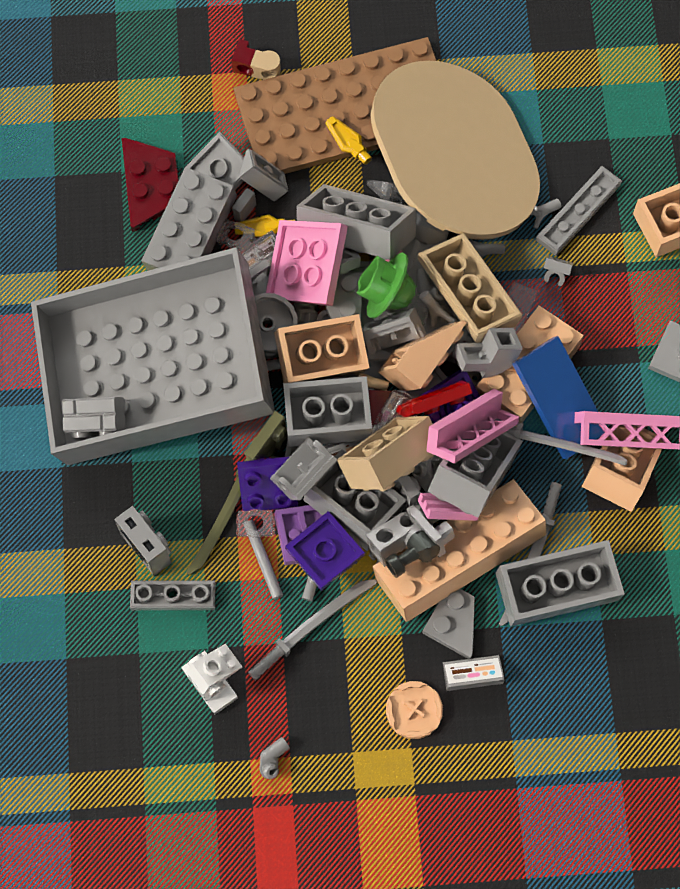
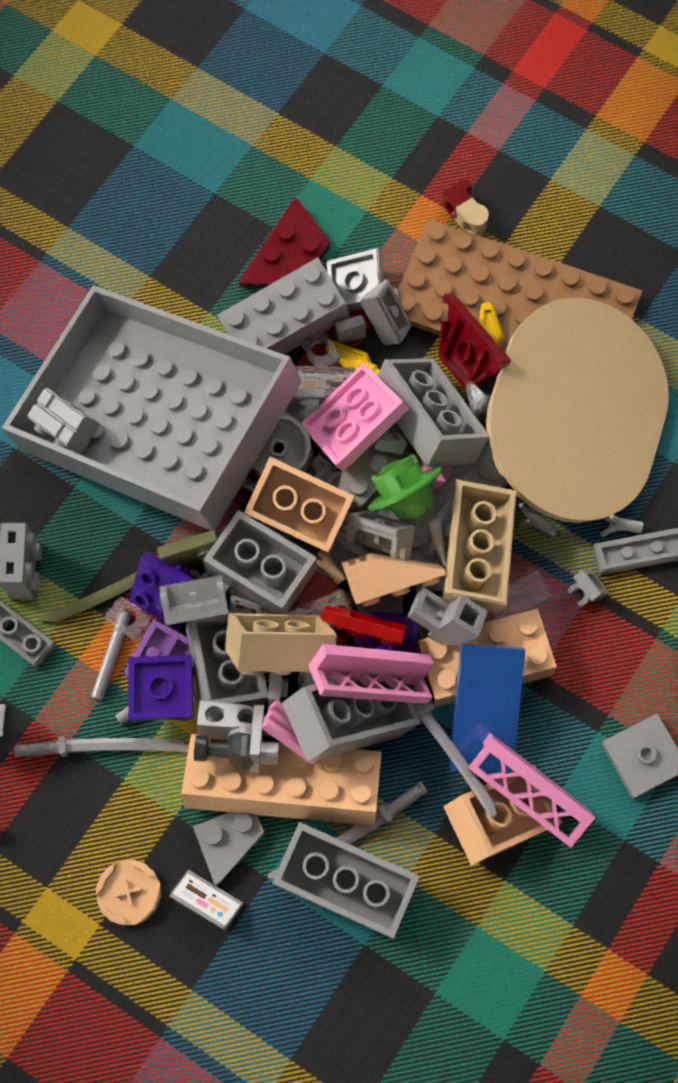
camera: 40 degrees right, 0 degrees up
none -> dark red wing [438,294,511,392]

